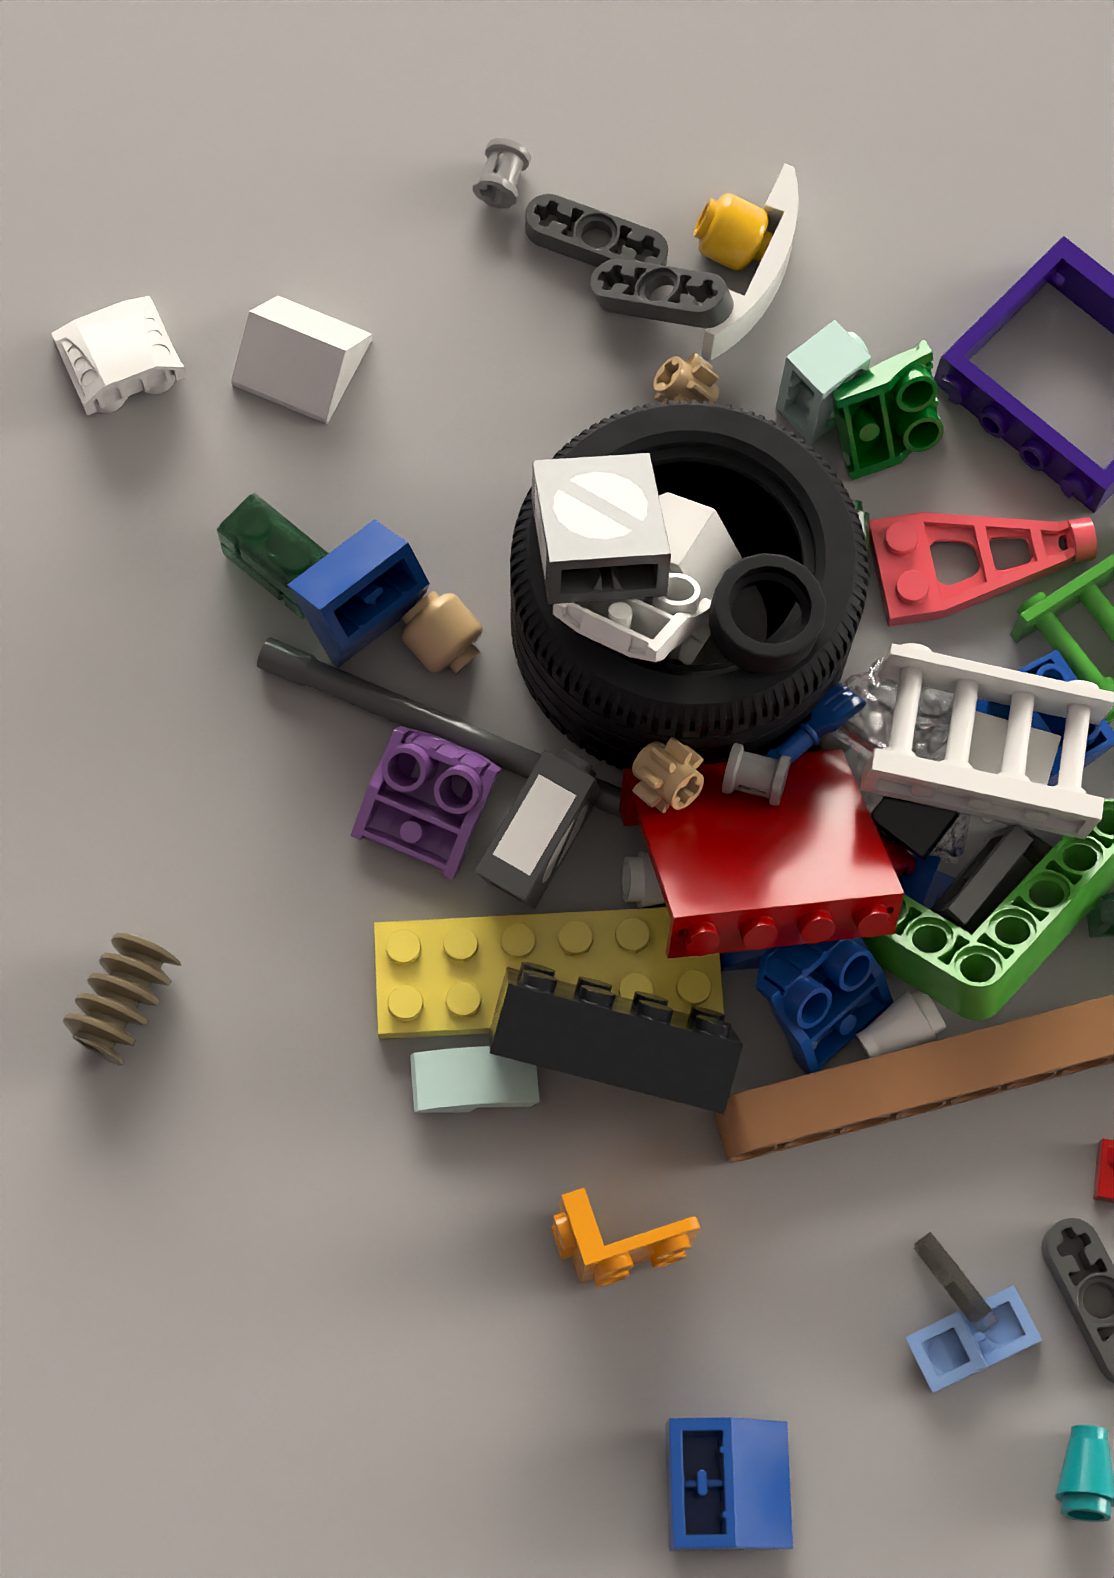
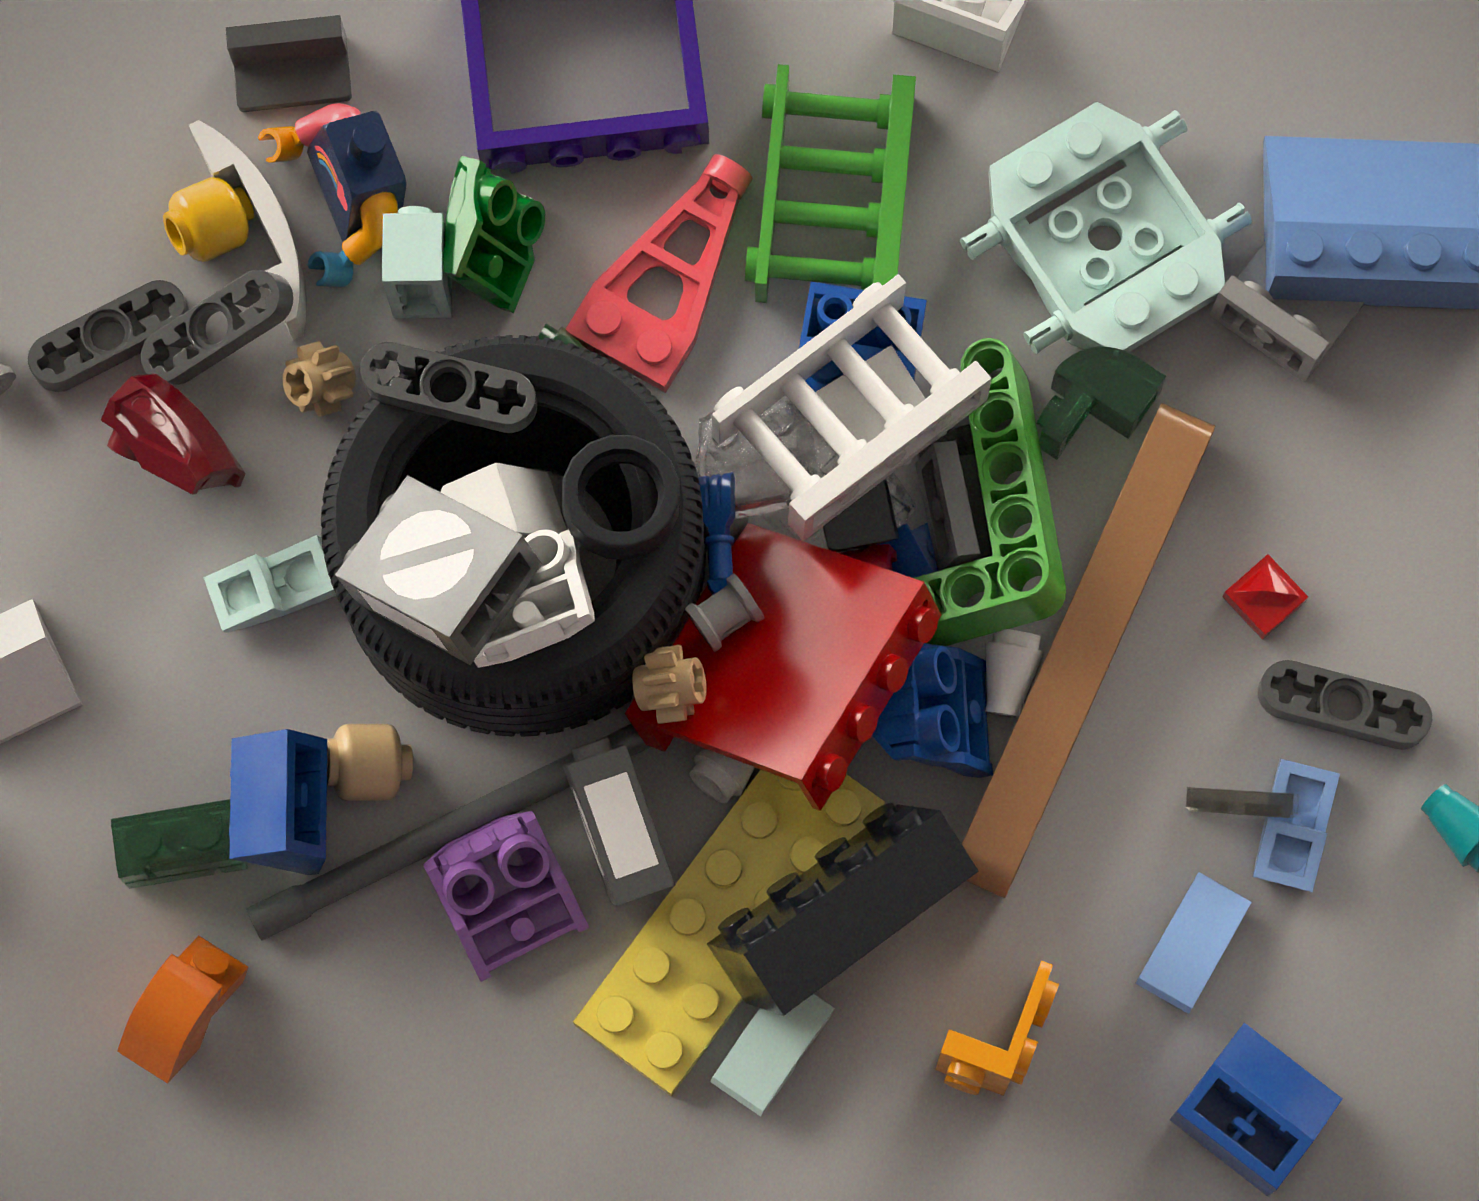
camera: 45 degrees left, 5 degrees up
none -> dark red slope [101,374,246,495]
none -> orange brick [117,935,249,1084]
none -> light aqua slope [203,535,336,633]
none -> dark grey panel [225,15,352,112]
none -> torso [258,103,407,287]
none -> dark grey beam [360,342,537,433]
none -> light blue slope [1135,872,1252,1014]

